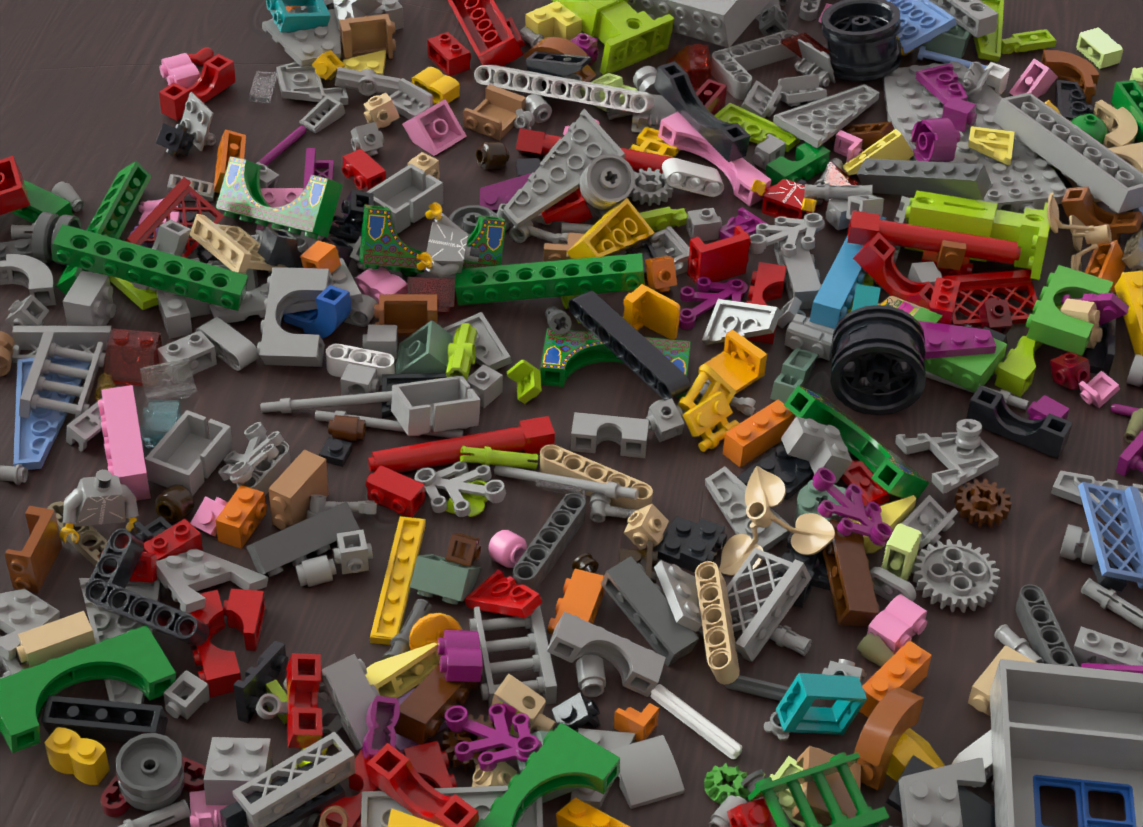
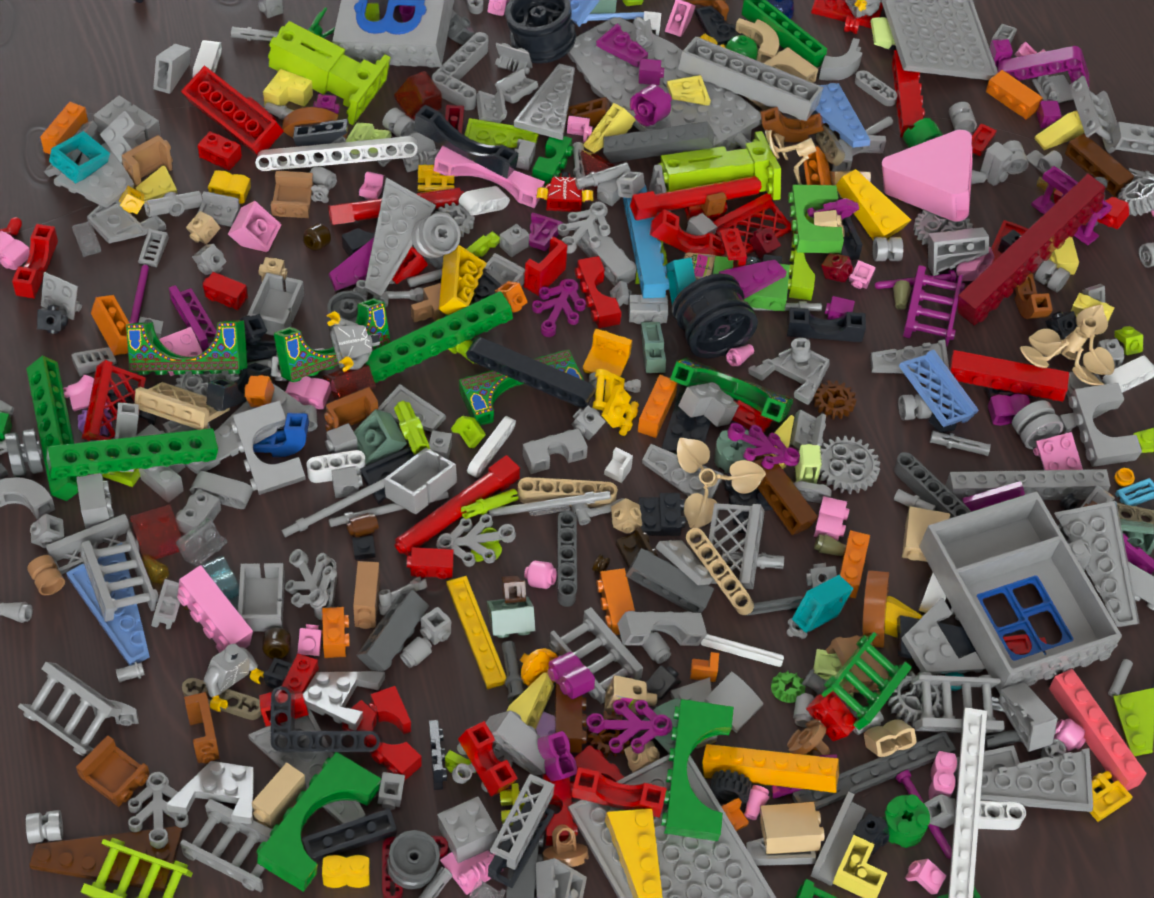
camera: 30 degrees left, 10 degrees up
red wing [464,569,542,618] -> none
dark grey pin [545,306,572,334] -> none
light orange bracket [623,284,680,340] -> none
wing [702,299,781,345] -> none
clear red piece [780,32,829,59] -> none
none -> white beam [467,416,516,478]
none -> white panel [604,447,633,483]
none -> bright pink cone [726,344,754,366]

